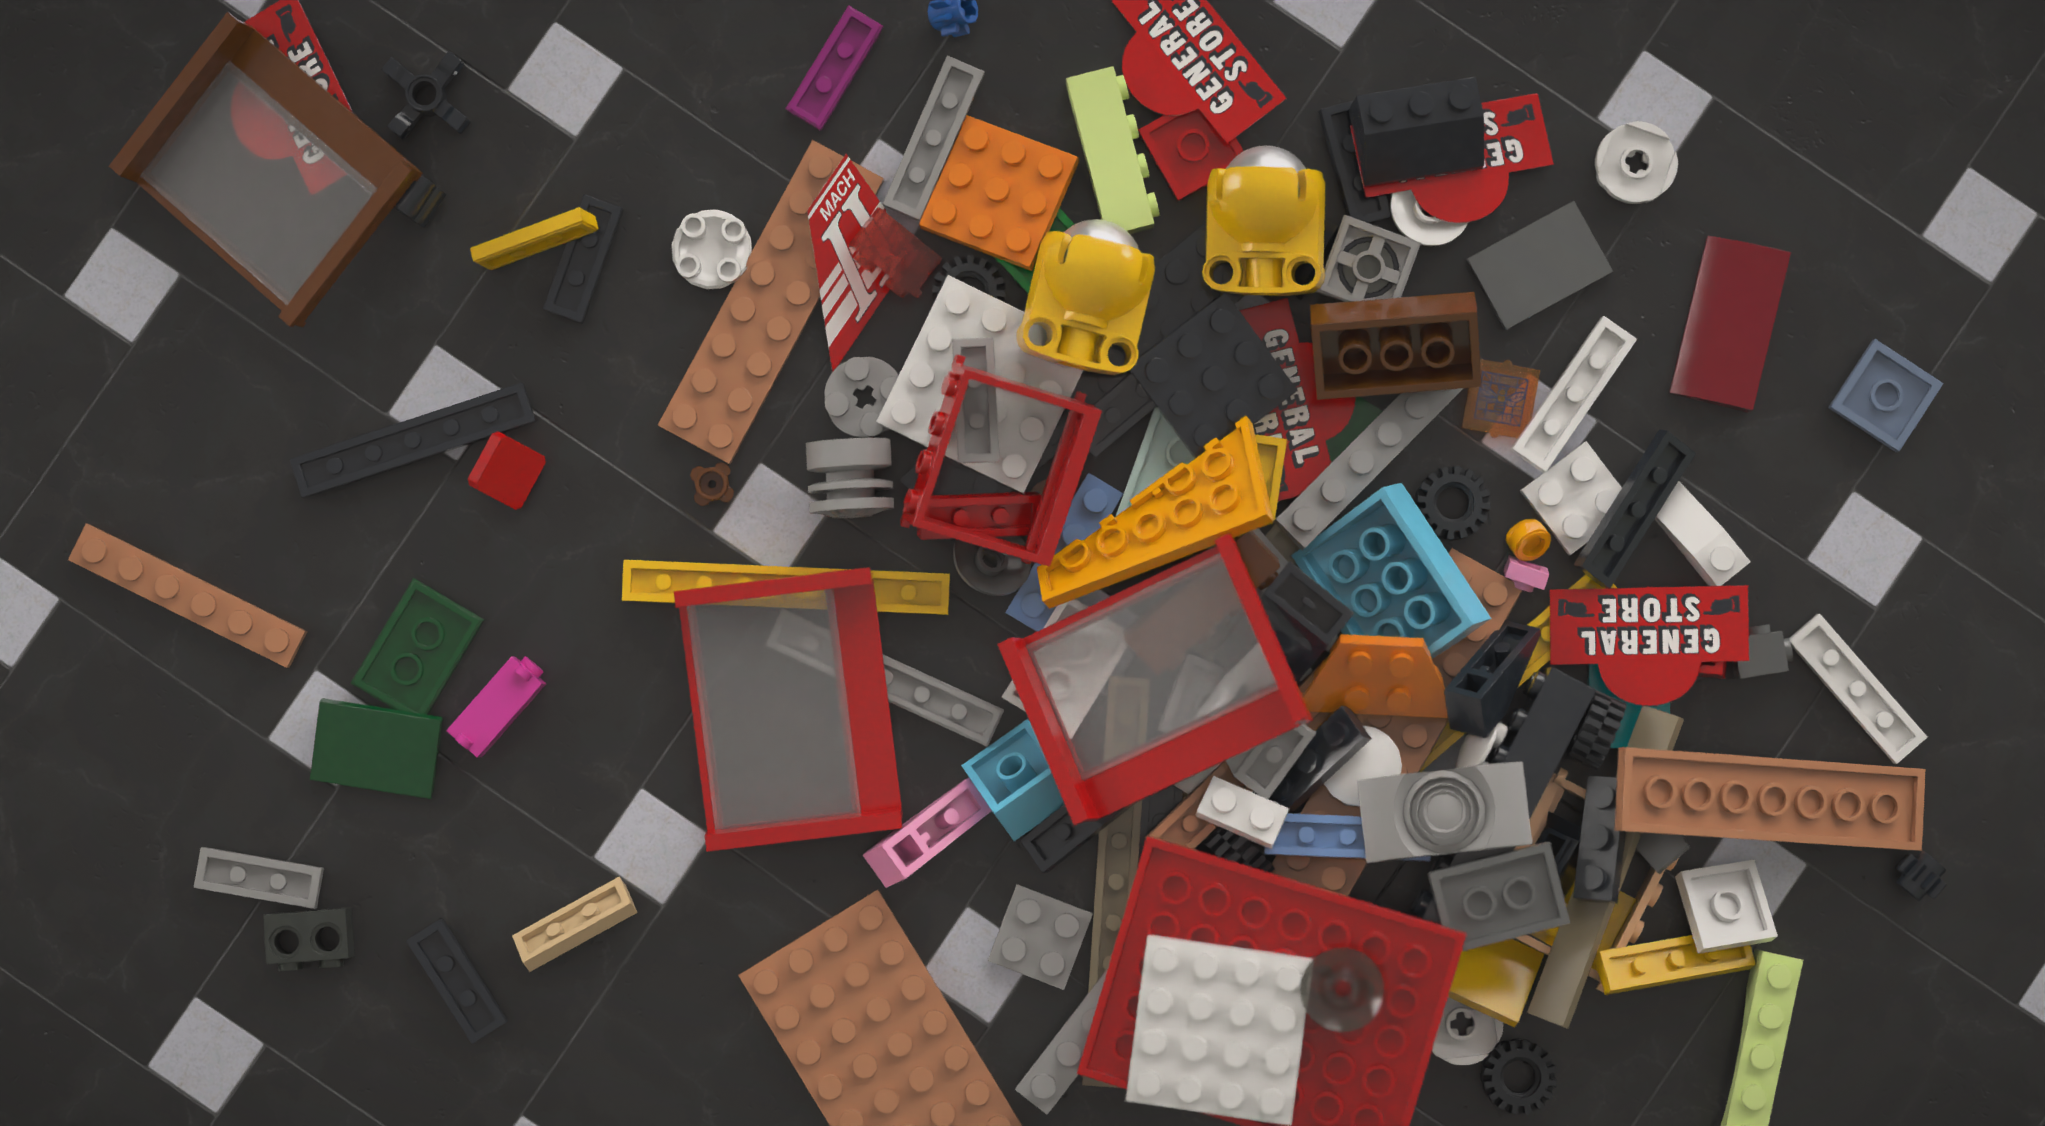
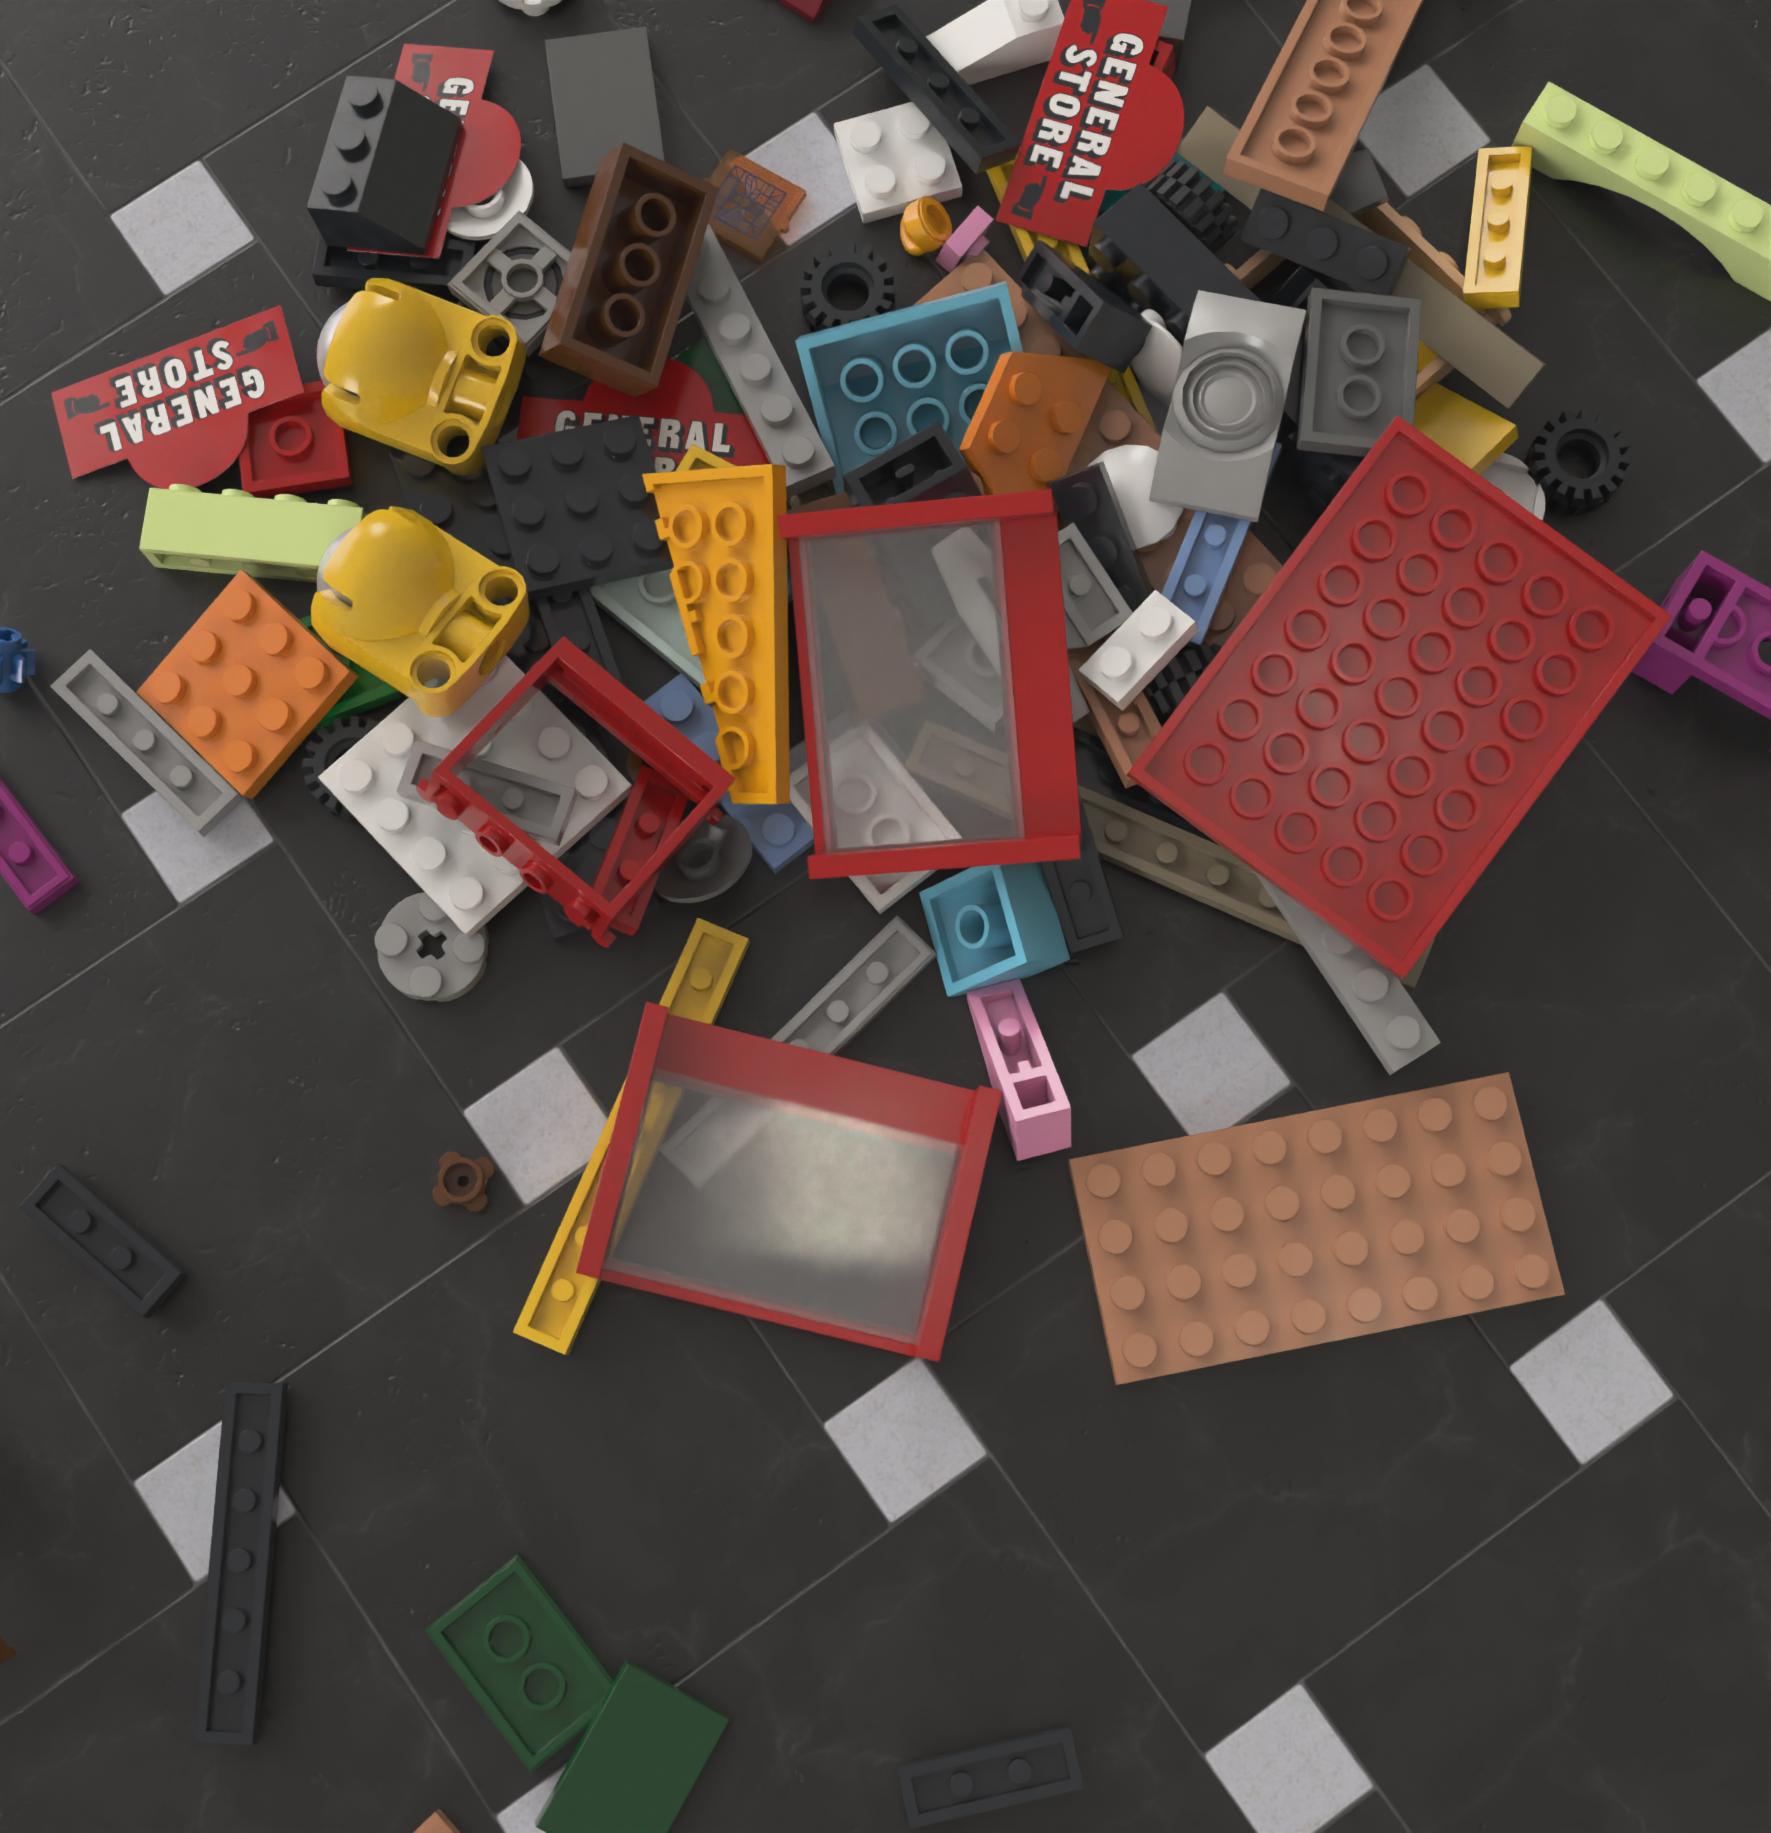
camera: 65 degrees left, 10 degrees down
dark pink brick [446,656,546,758] -> none
red piece [468,431,546,510] -> none
yellow tile [470,207,599,270] -> none
tan plate [512,876,638,972] -> none
nougat plate [658,140,884,464] -> none
white dish [672,209,752,289] -> none
light grey wheel [806,438,894,518] -> none
sticker [807,154,915,372] -> none
clear red bracket [848,207,943,299] -> none
light grey plate [988,884,1093,990] -> none
white plate [1126,935,1314,1125] -> none
clear smoke dish [1300,948,1384,1032] -> none
white plate [1510,316,1637,473] -> none
white plate [1675,860,1778,954] -> none

